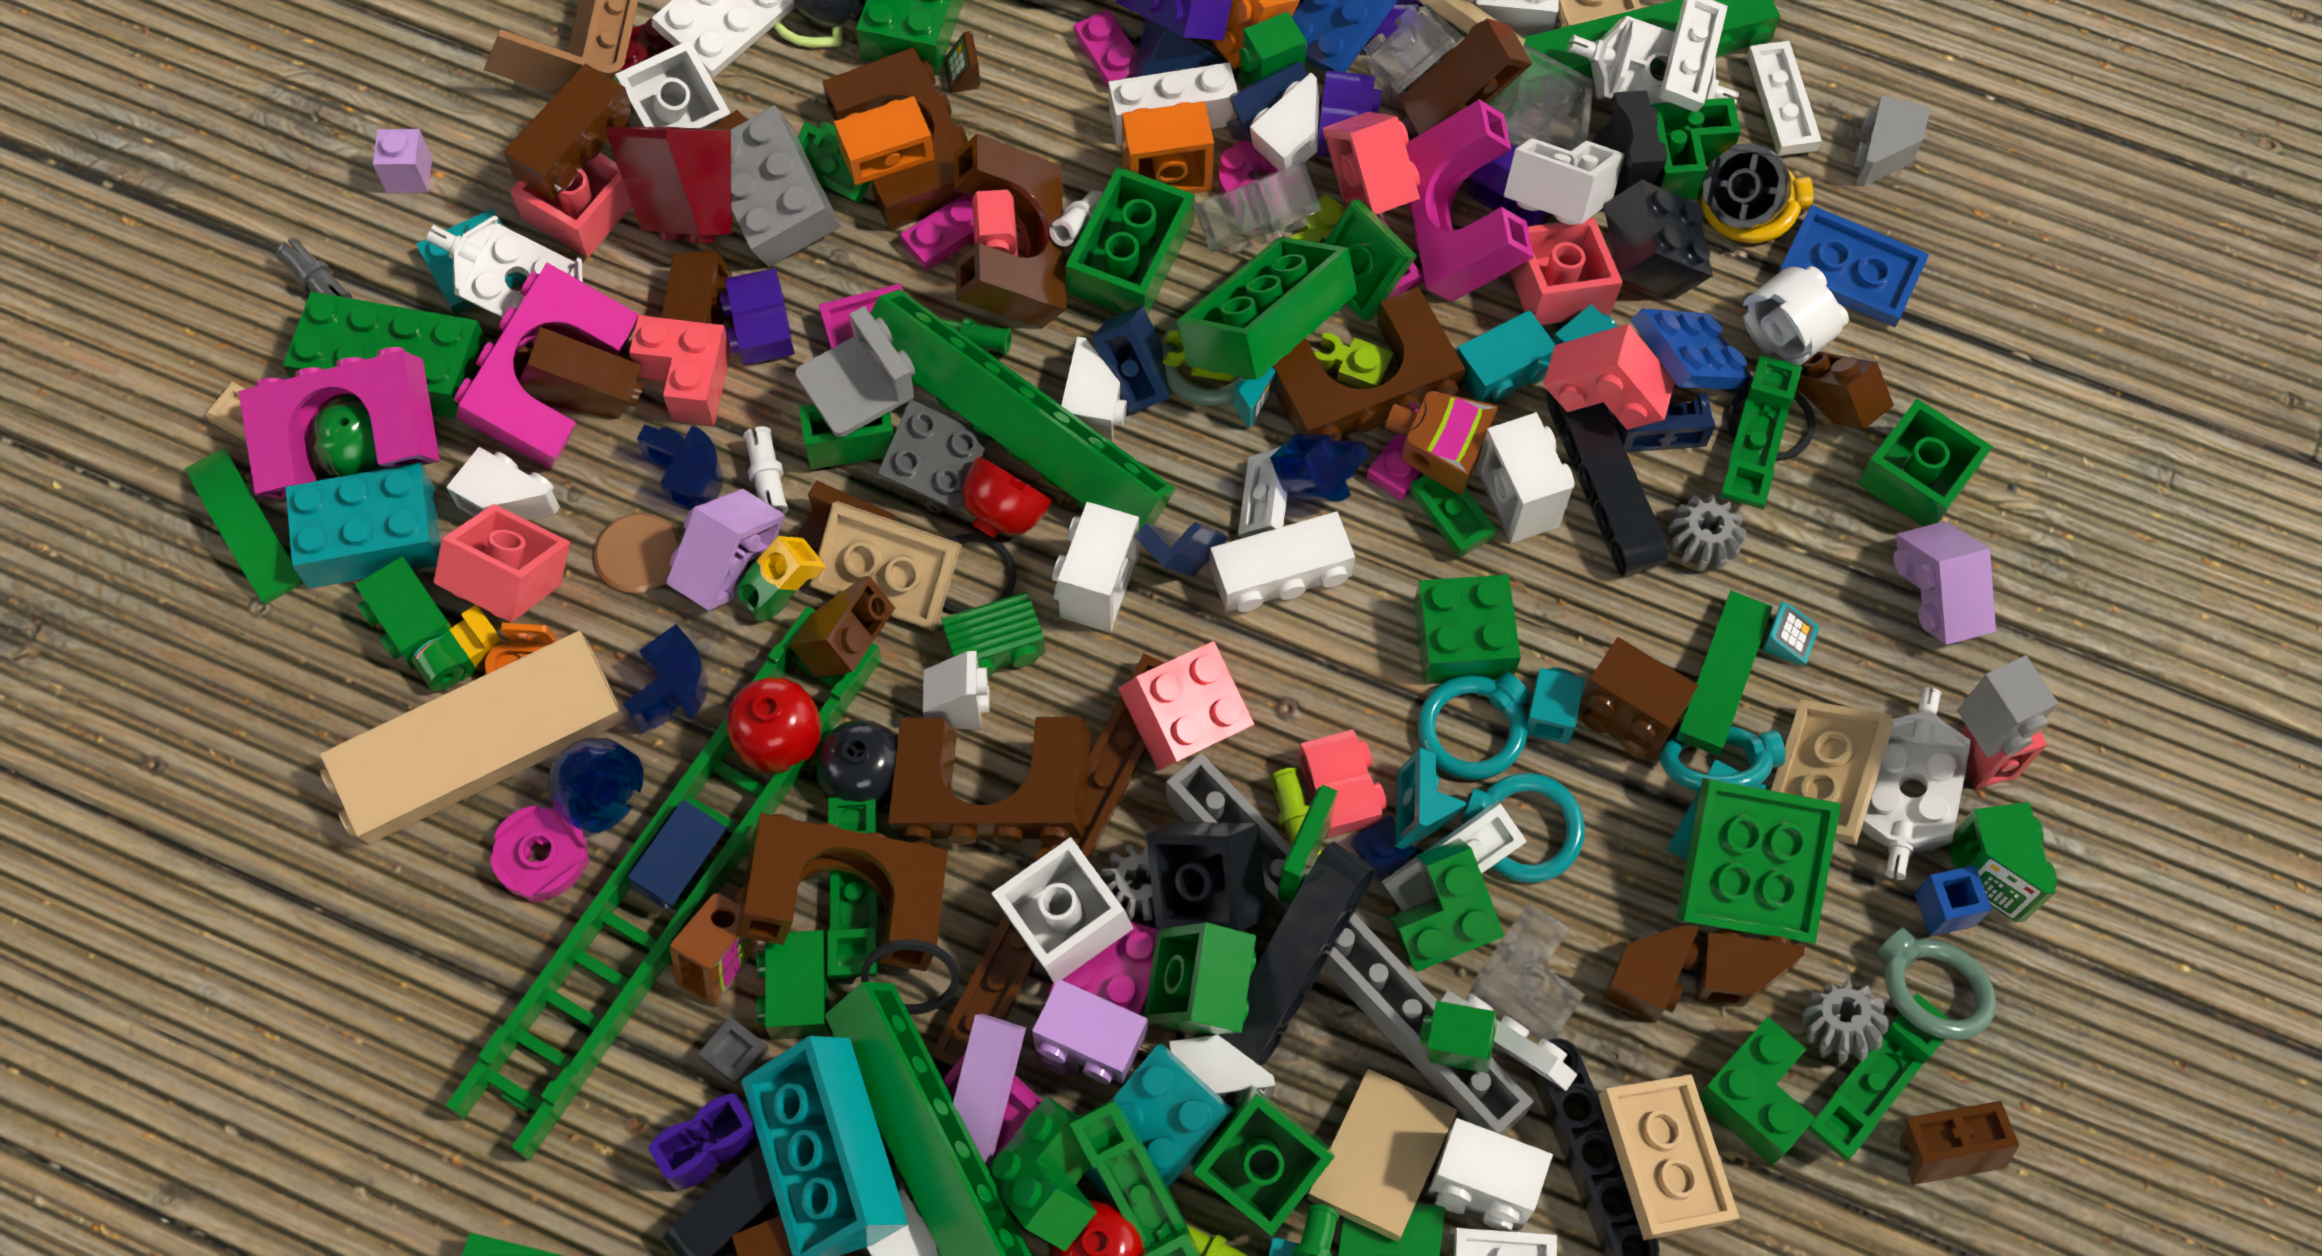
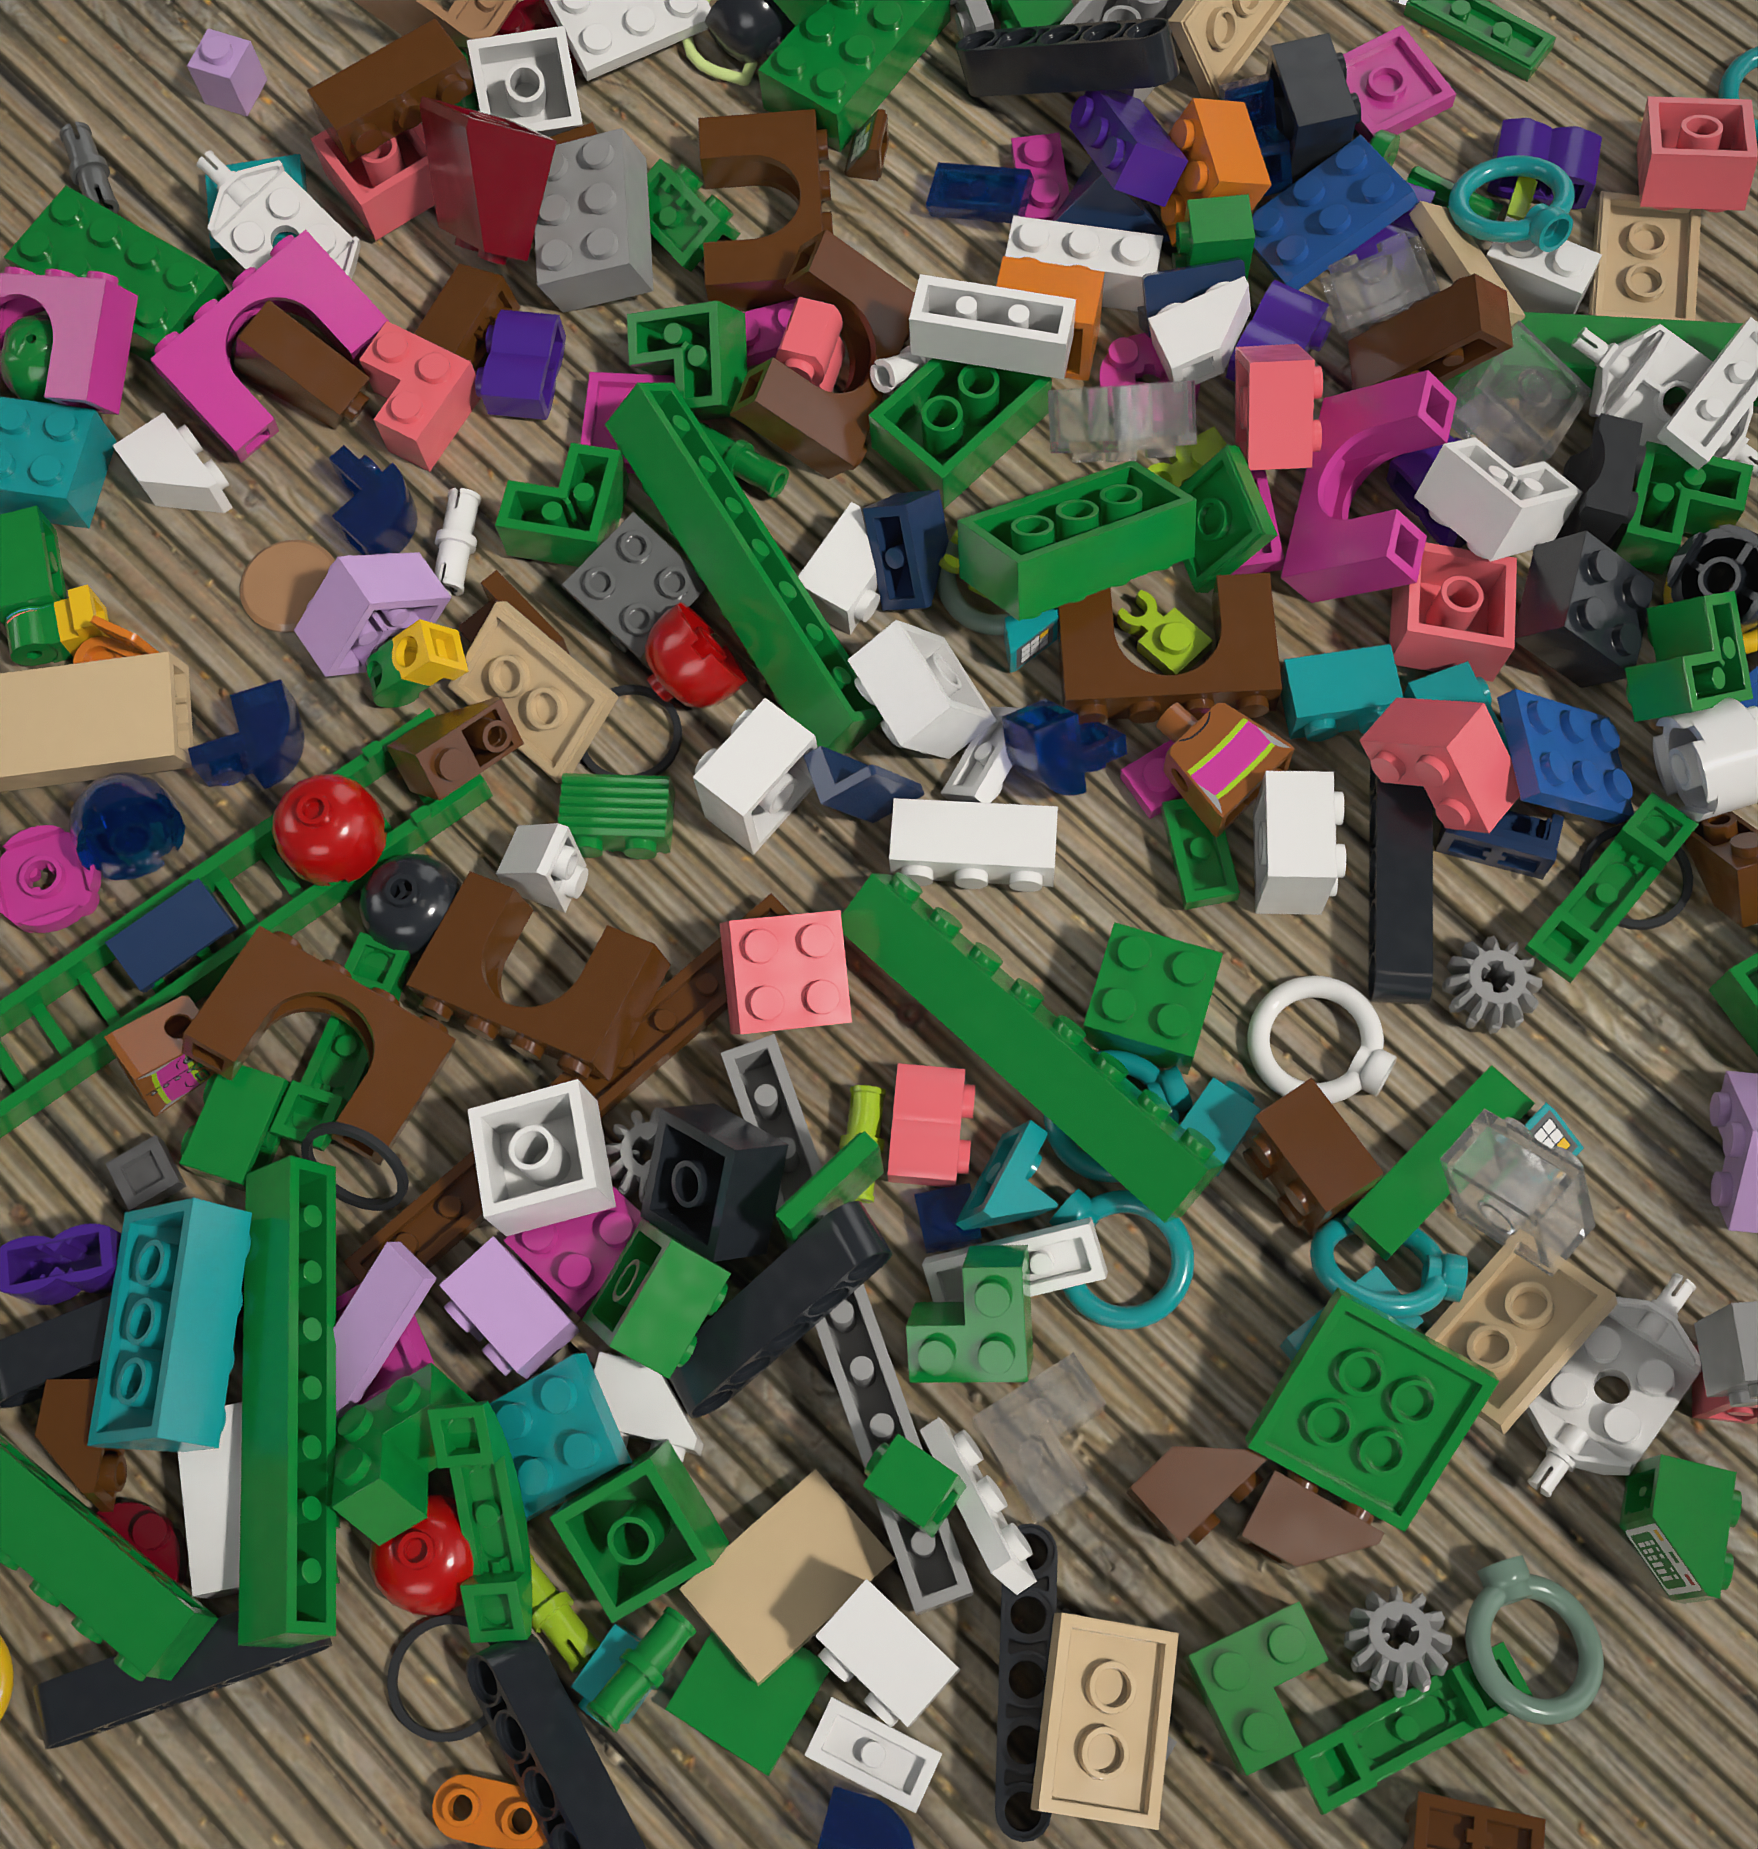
camera: 30 degrees right, 5 degrees up
coral brick [434,504,570,623] -> none
light grey bracket [795,306,915,437] -> none
orange brick [834,96,935,185] -> none
blue brick [1914,865,1992,937] -> none
none -> green brick [627,300,748,421]
none -> green brick [841,872,1225,1223]
none -> white brick [848,620,997,759]
none -> white brick [909,274,1076,379]
none -> clear blue plate [925,162,1035,223]
none -> white piece [1247,976,1397,1104]
none -> clear brick [1440,1108,1595,1277]
none -> green brick [1625,591,1754,722]

